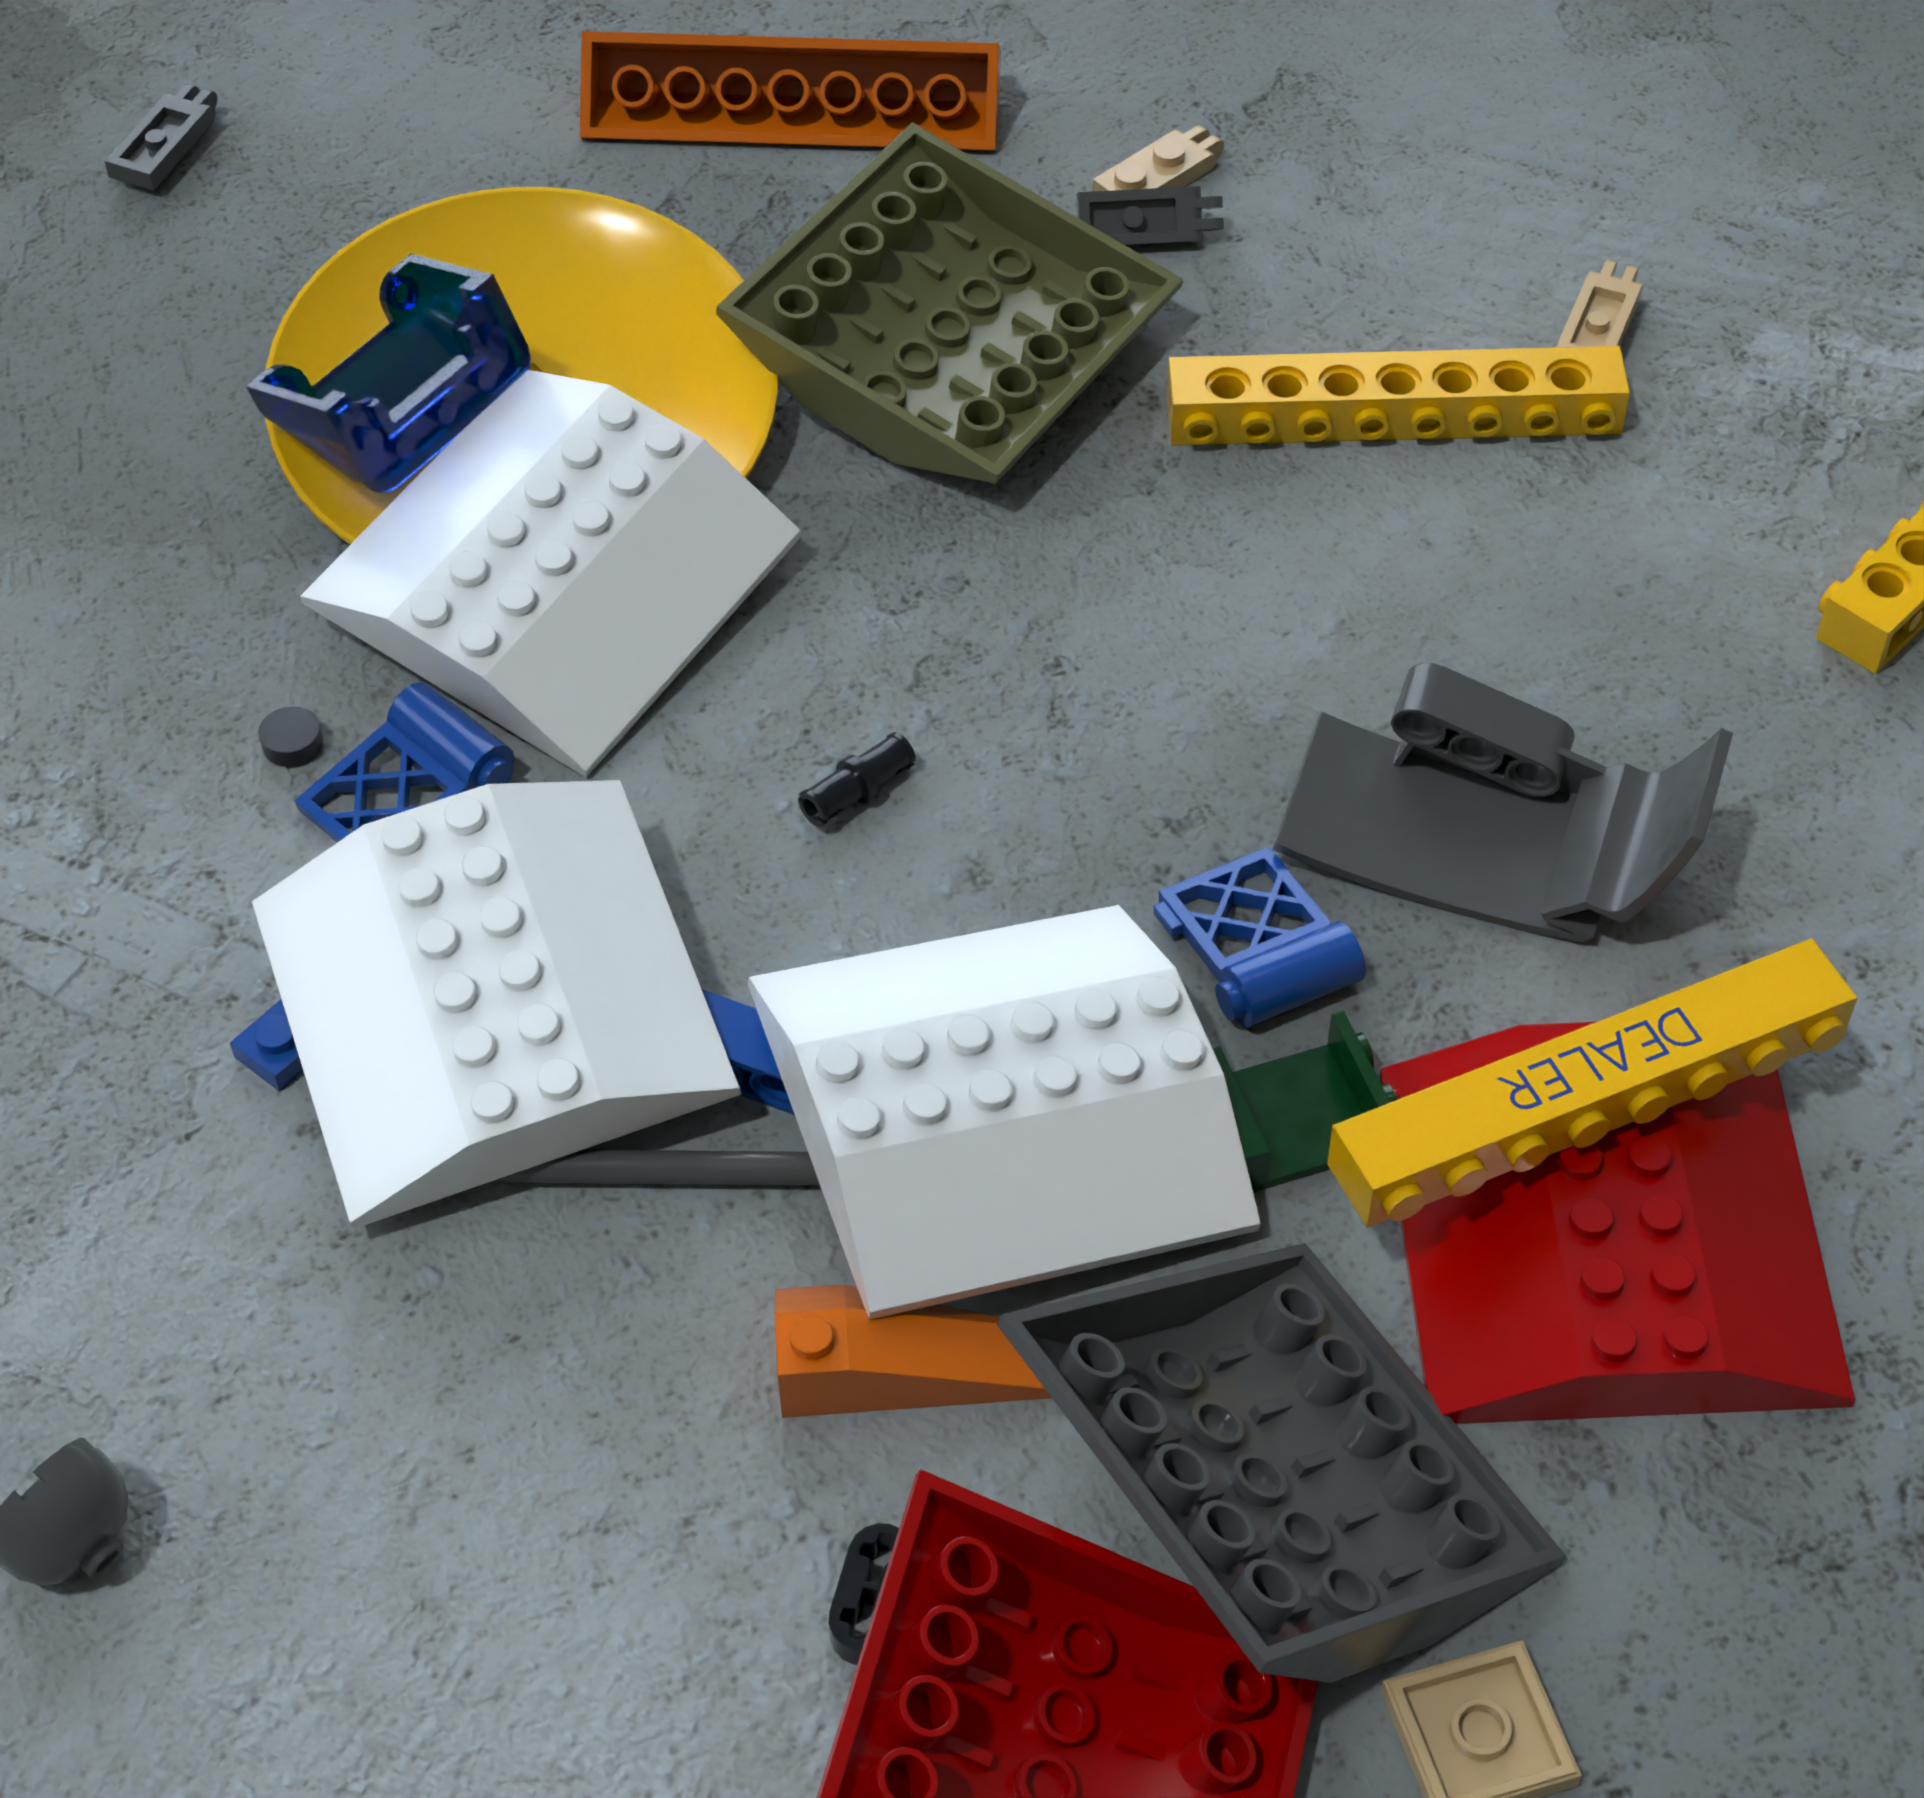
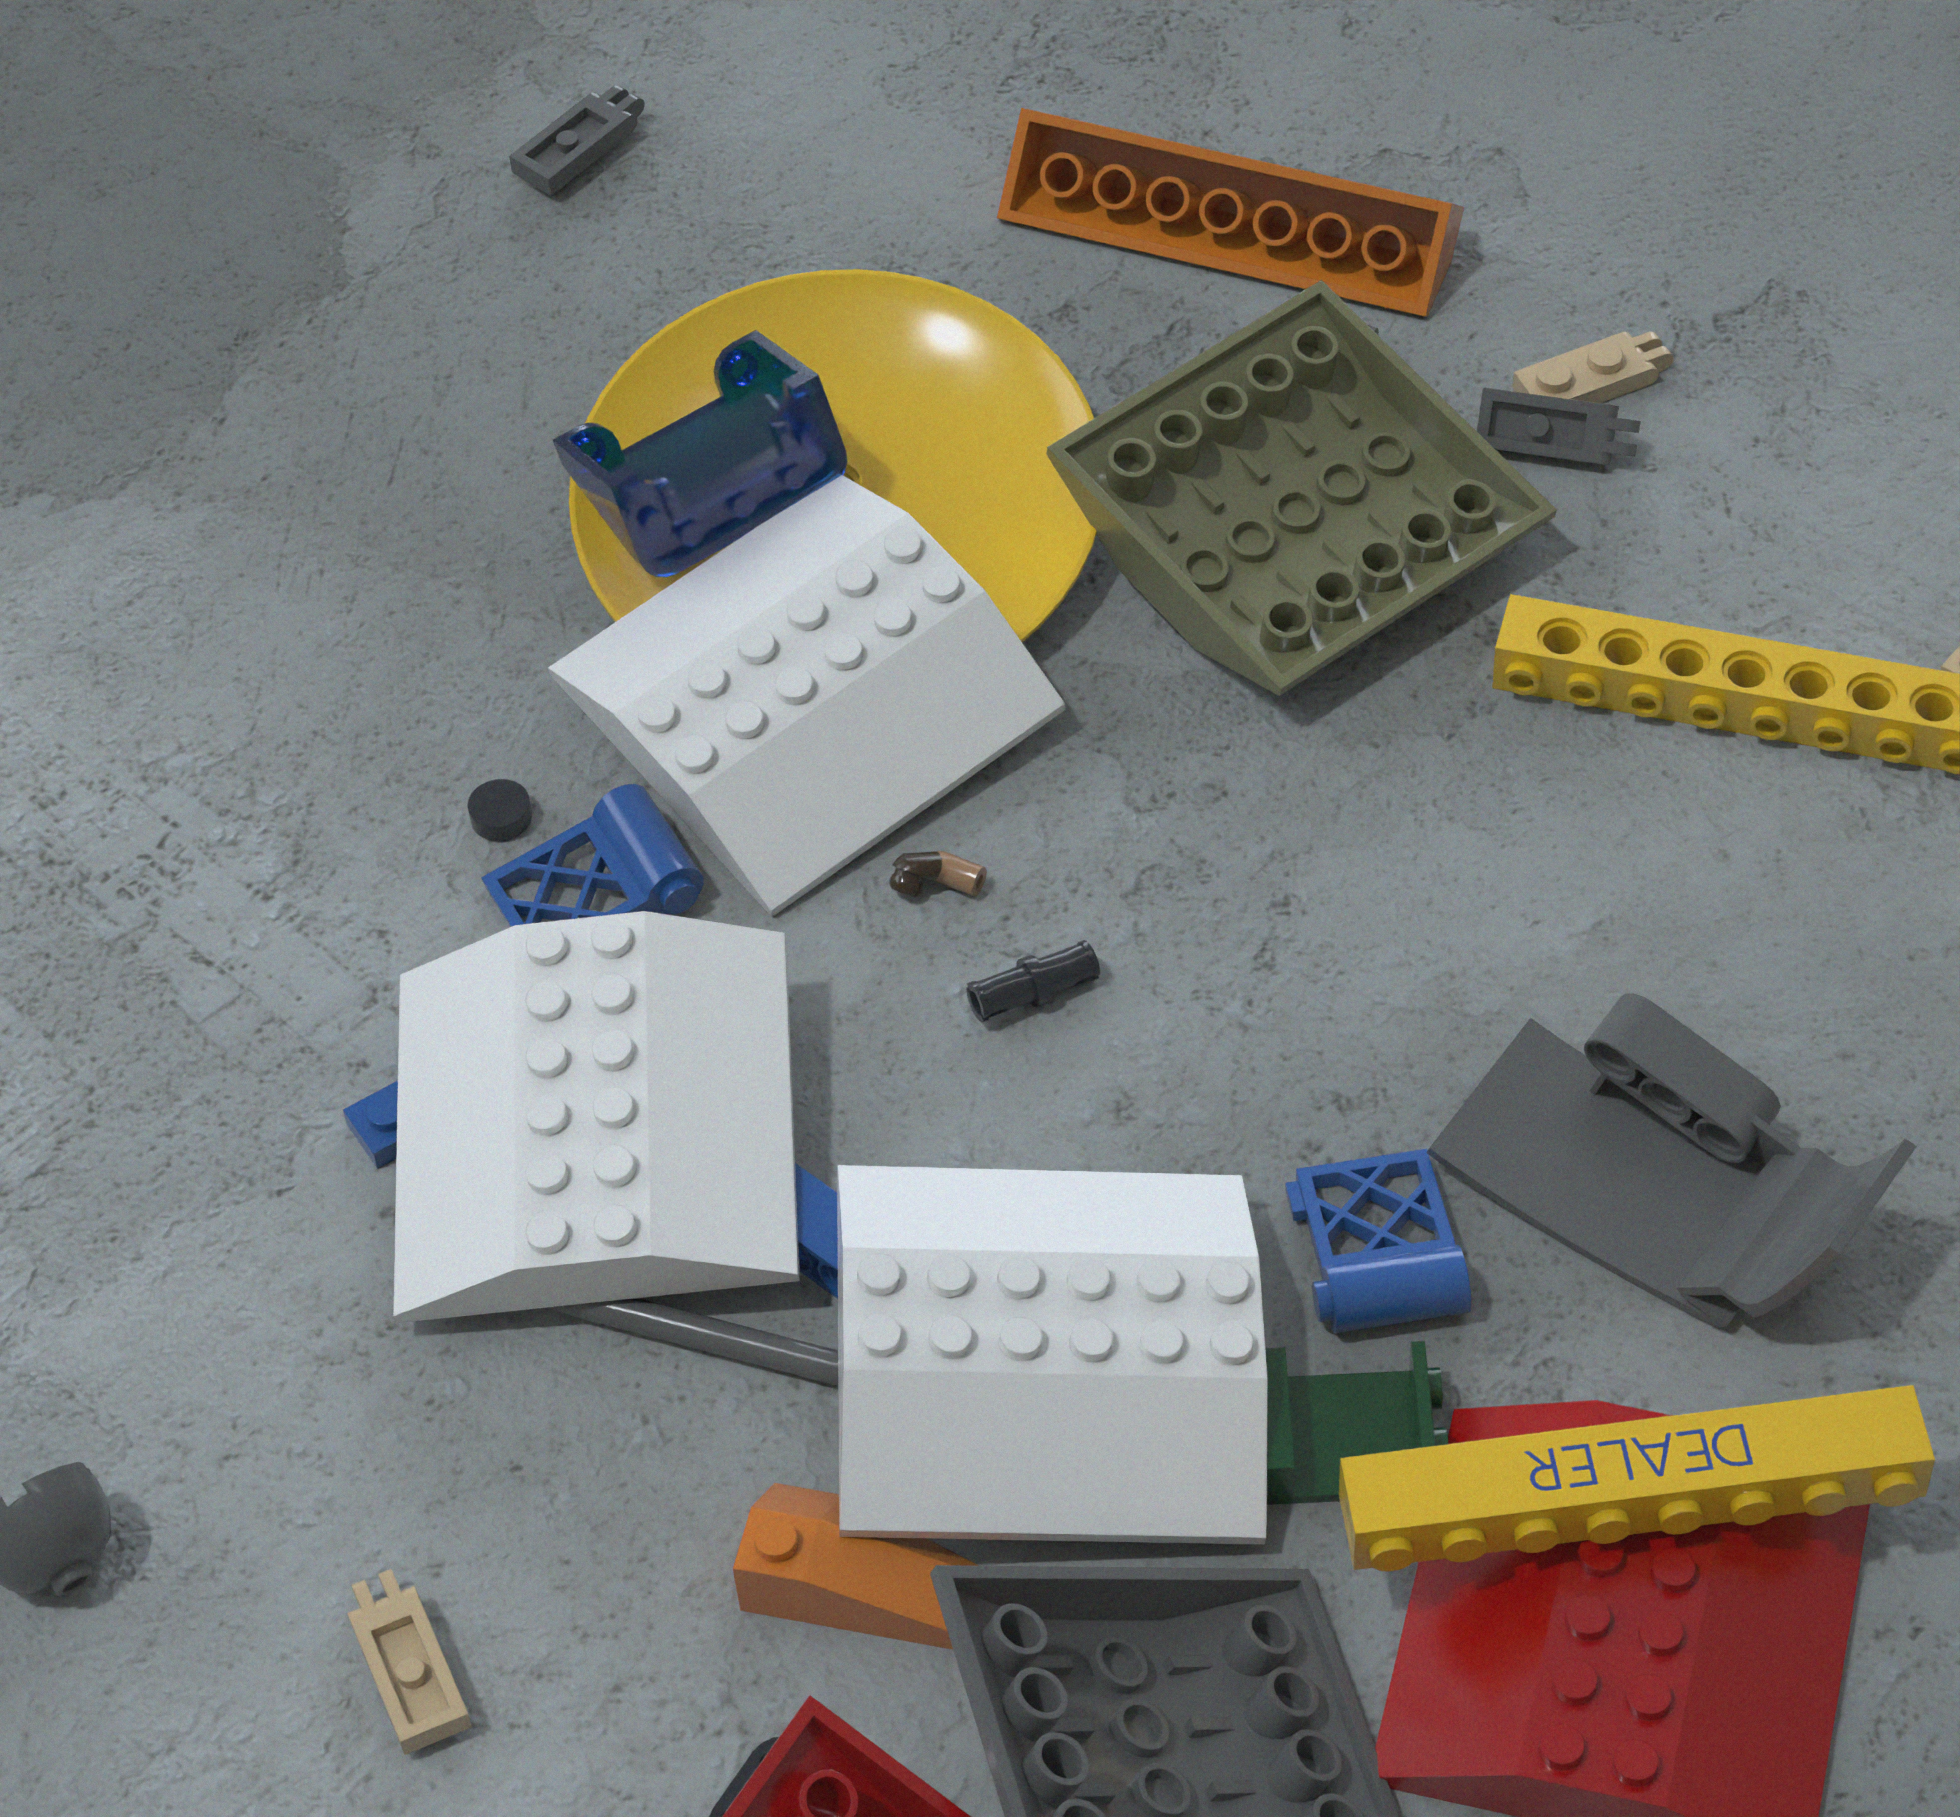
camera: 20 degrees right, 0 degrees up
none -> tan hinge [347,1569,472,1755]
none -> arm [889,851,987,898]

